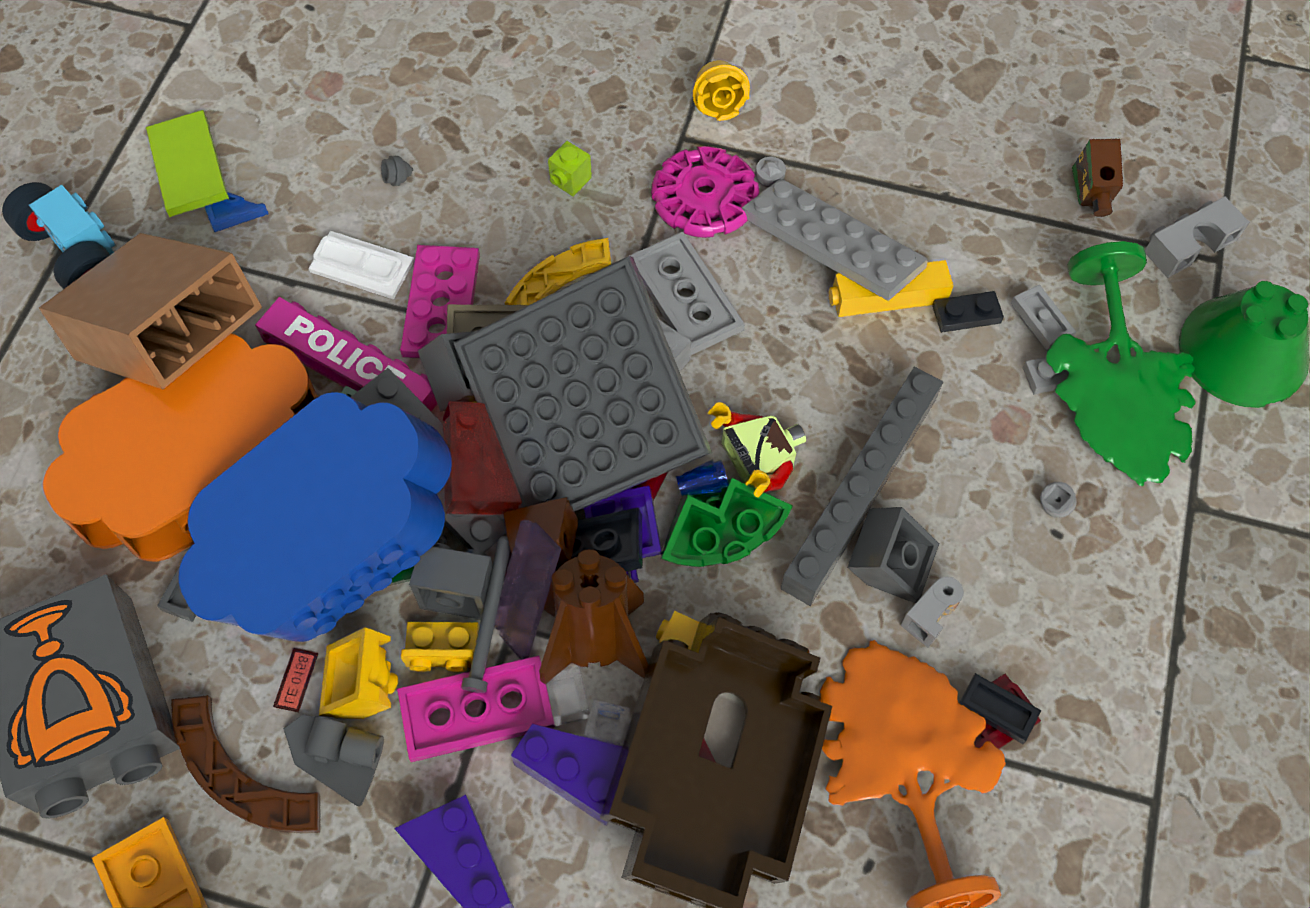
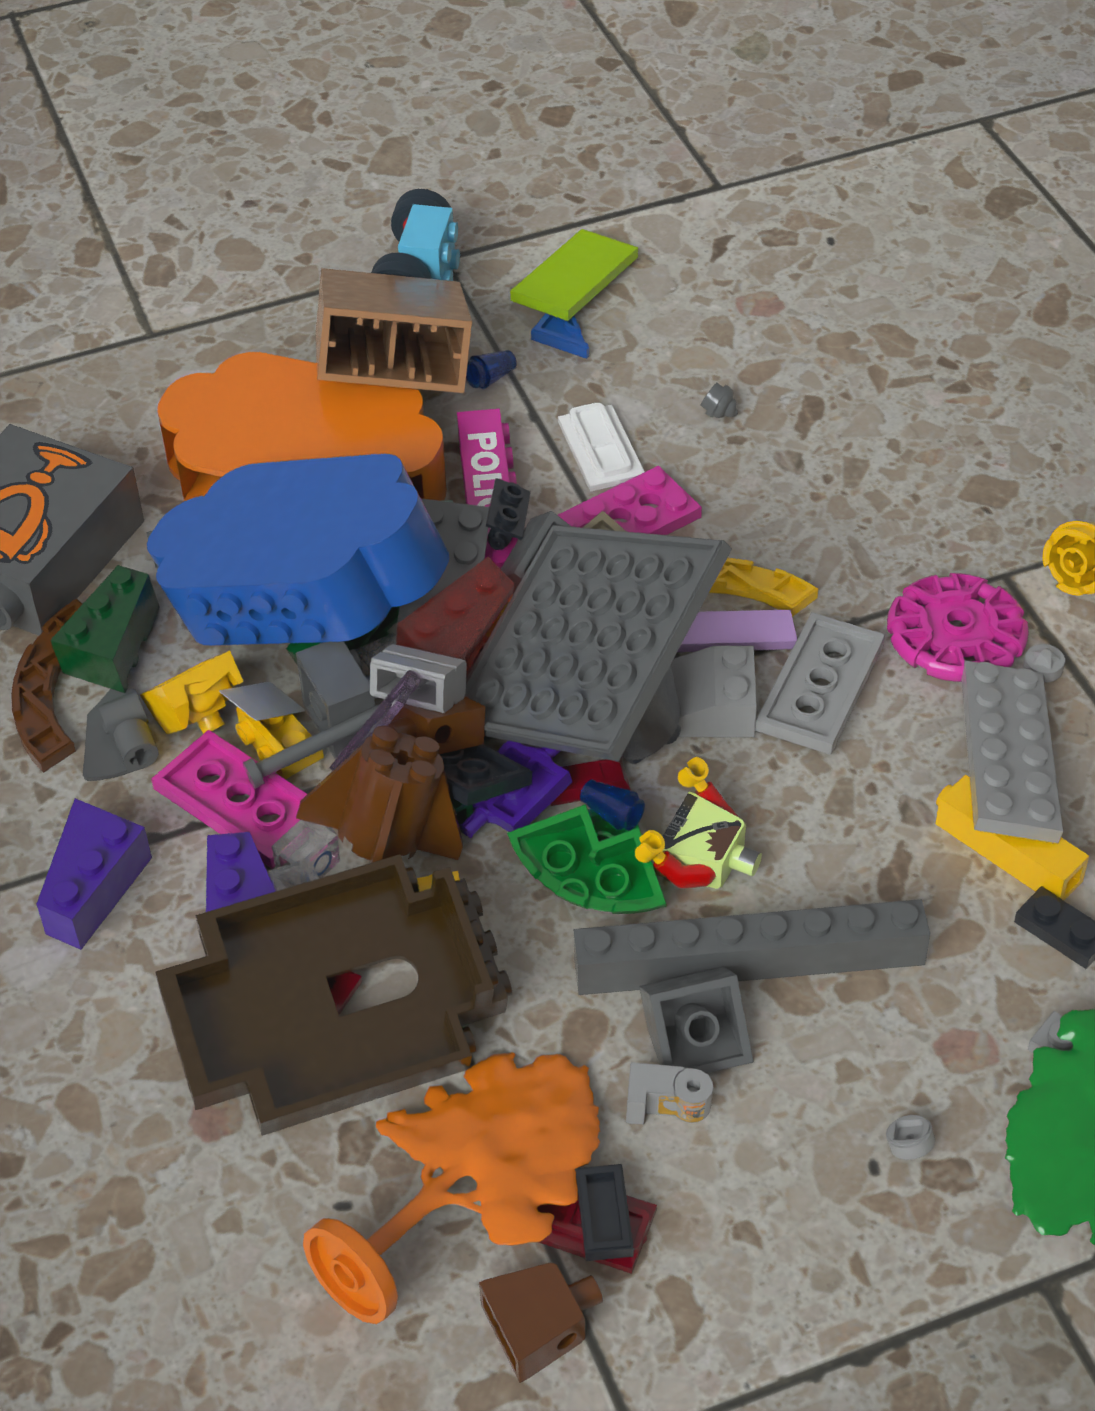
camera: 55 degrees right, 15 degrees down
clear red sticker [273,648,319,713] -> none
lime brick [548,141,592,197] -> none
none -> dark green wedge [50,565,160,693]
none -> white sticker [219,682,305,721]
none -> light grey brick [370,644,467,713]
none -> reddish brown torso [479,1262,603,1383]
none -> black hinge [486,478,531,550]

